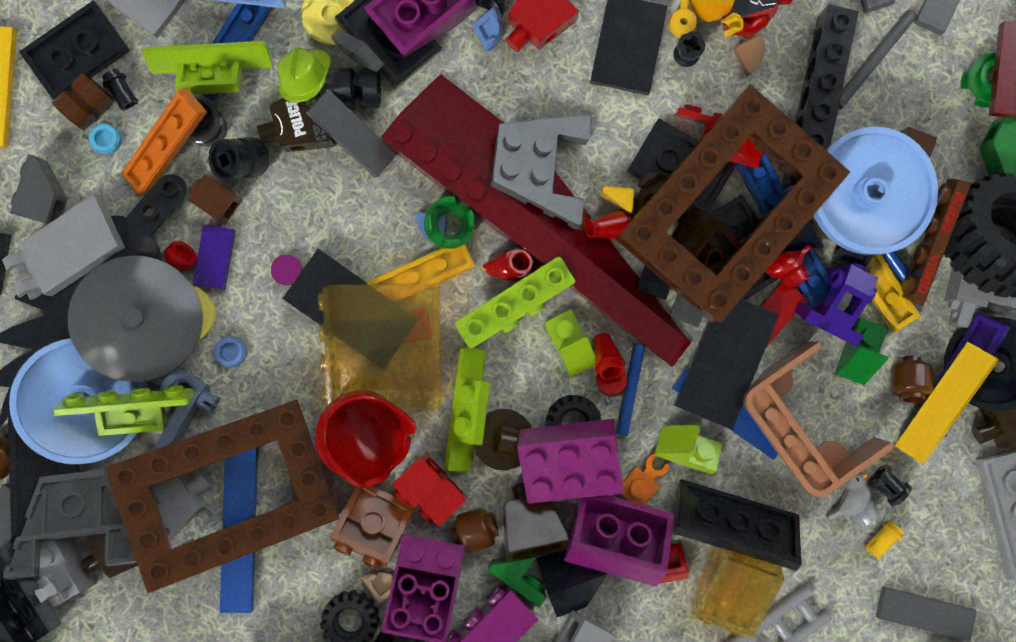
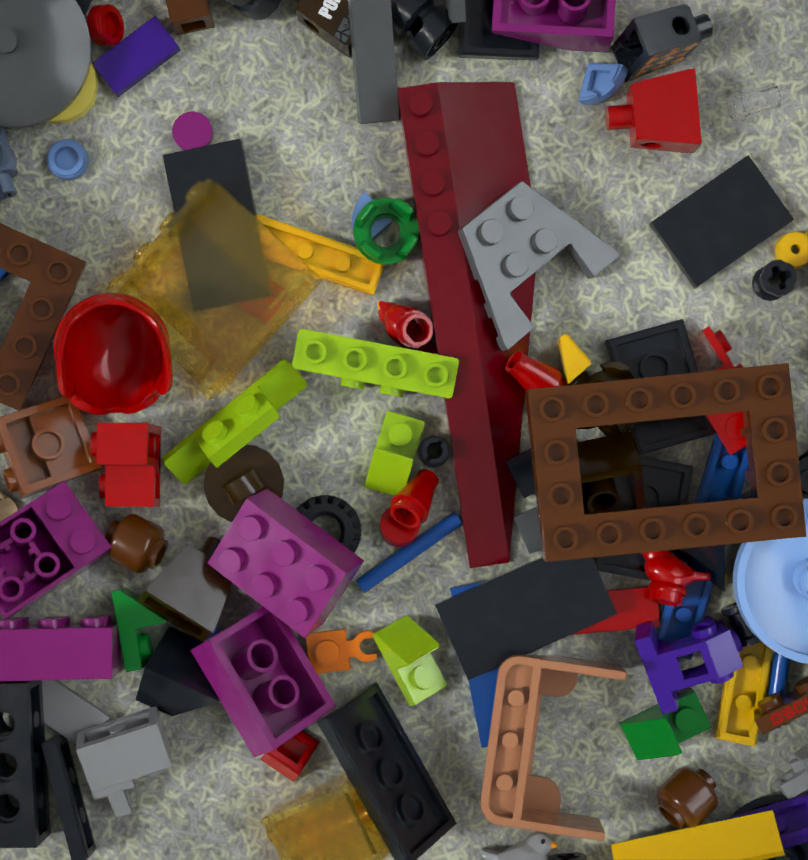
camera: 45 degrees right, 0 degrees up
none -> black pin [418,436,450,468]

